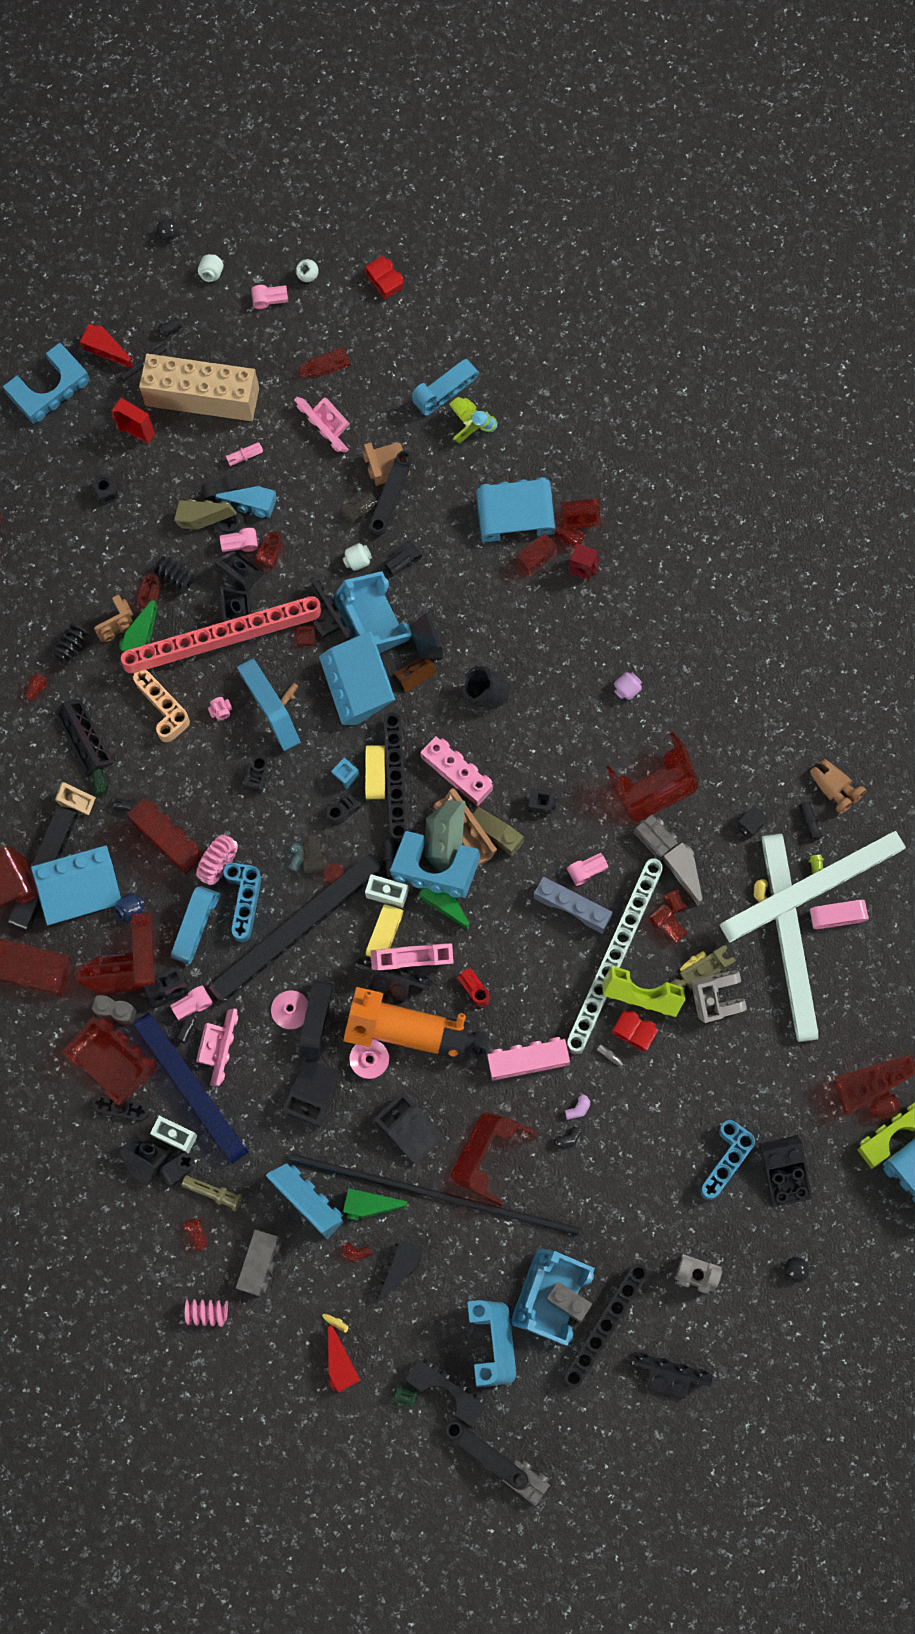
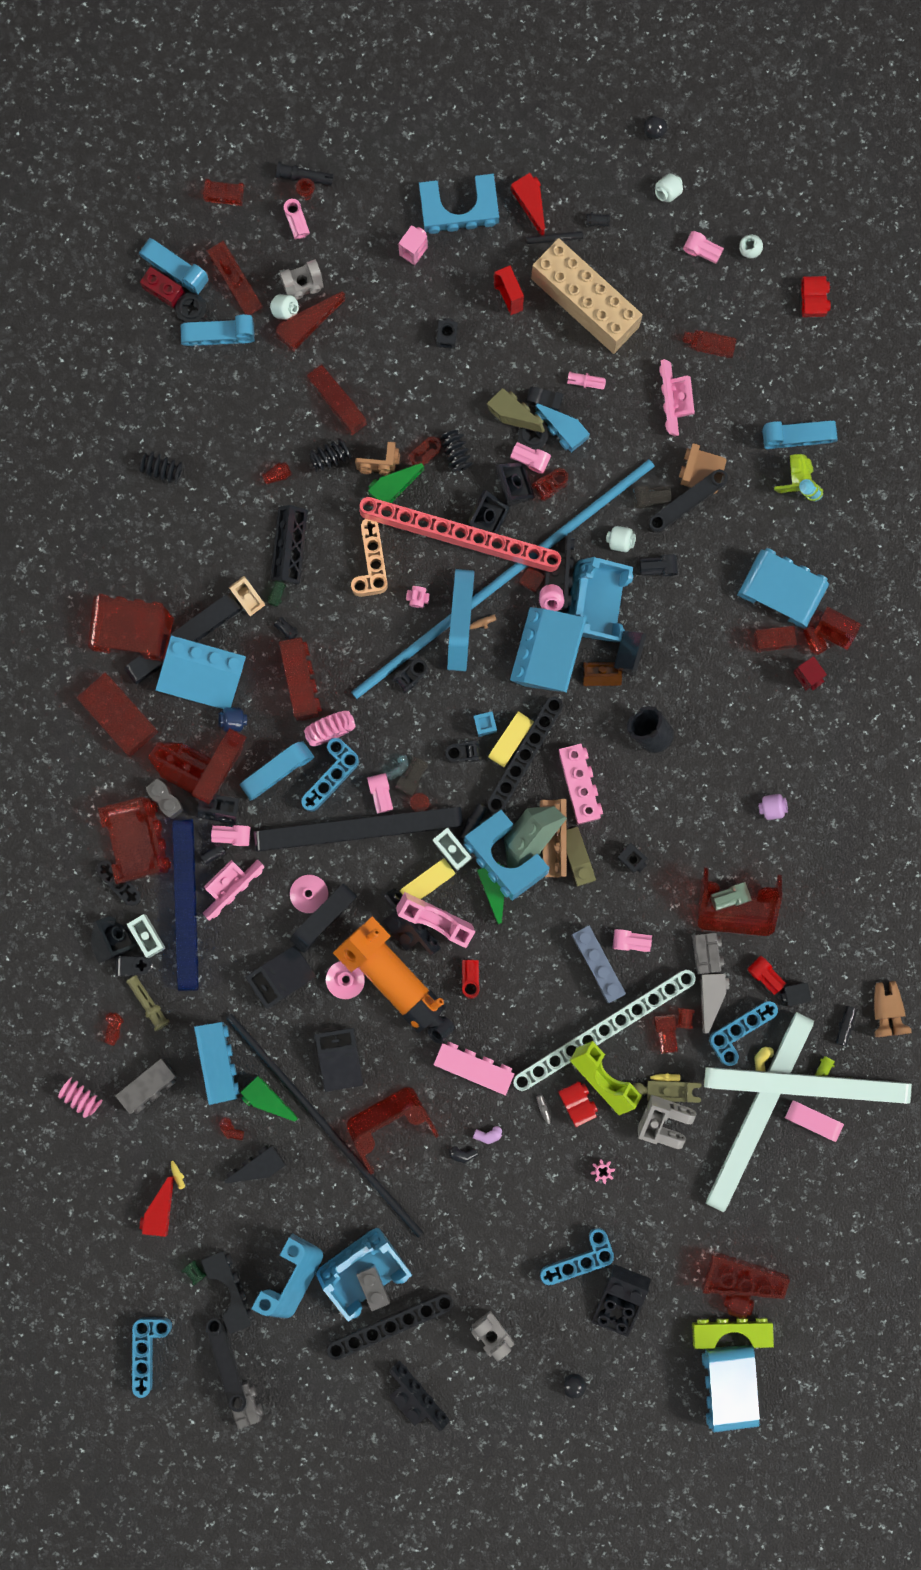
camera: 30 degrees right, 10 degrees up
none -> dark azure beam [132,1317,172,1398]
none -> clear red slope [307,365,367,435]
none -> dark azure piece [351,459,654,699]
none -> bright pink piece [367,773,393,814]
none -> bright pink brick [399,225,428,265]
none -> bright pink head [539,584,564,611]
none -> bright pink gear [591,1159,615,1184]
none -> dark azure beam [709,1001,778,1066]
none -> sand green piece [710,882,752,911]
none -> red piece [747,955,786,995]

